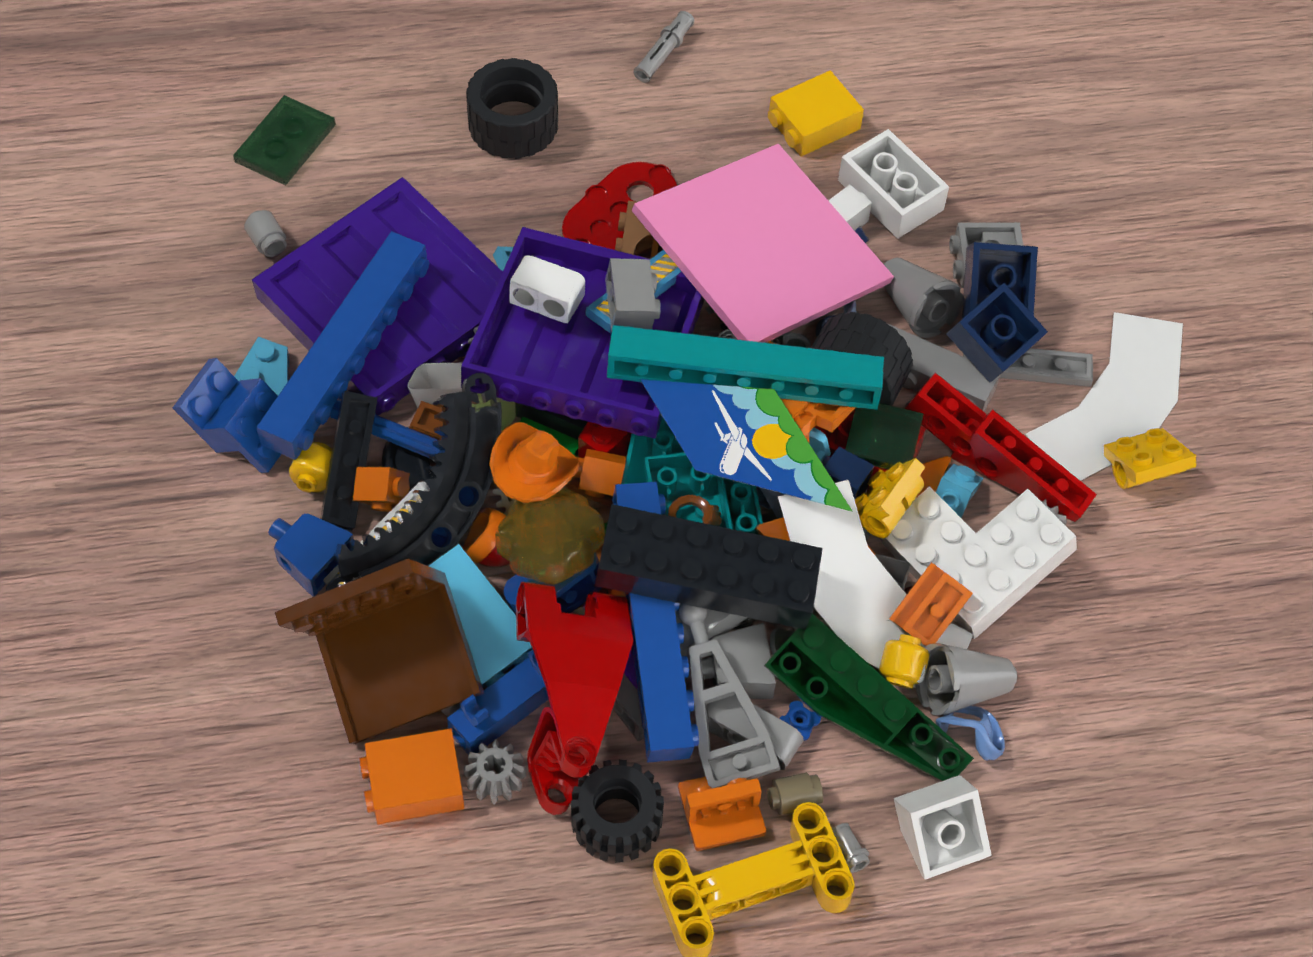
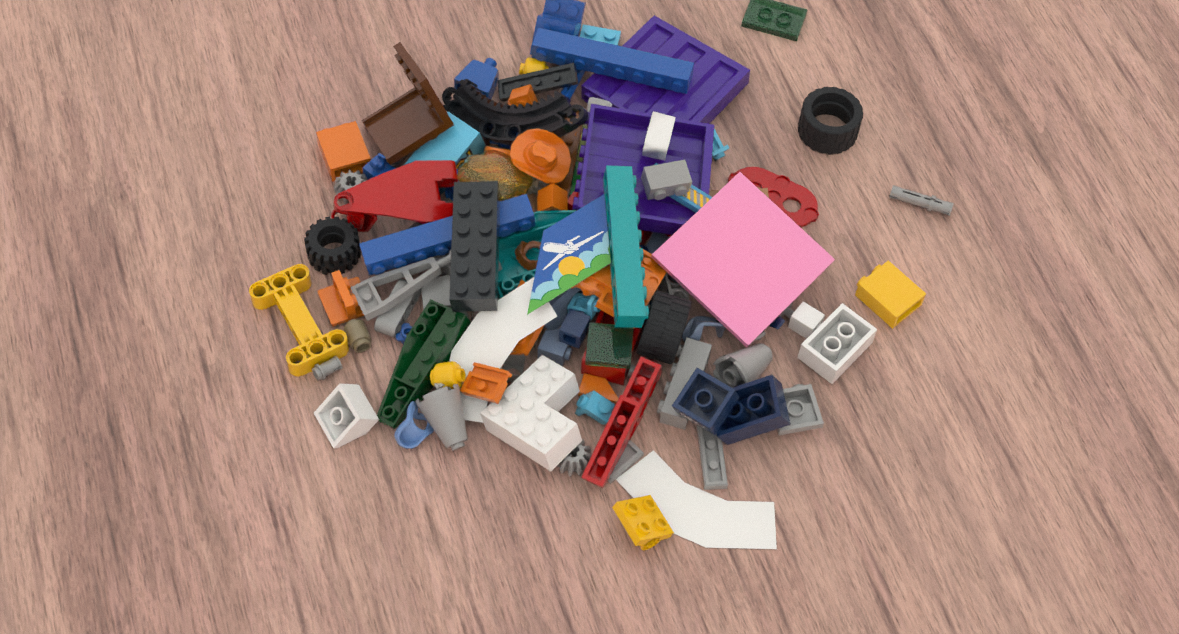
camera: 80 degrees right, 0 degrees up
light grey brick [244,210,287,257] -> none
yellow plate [855,458,925,538] -> none

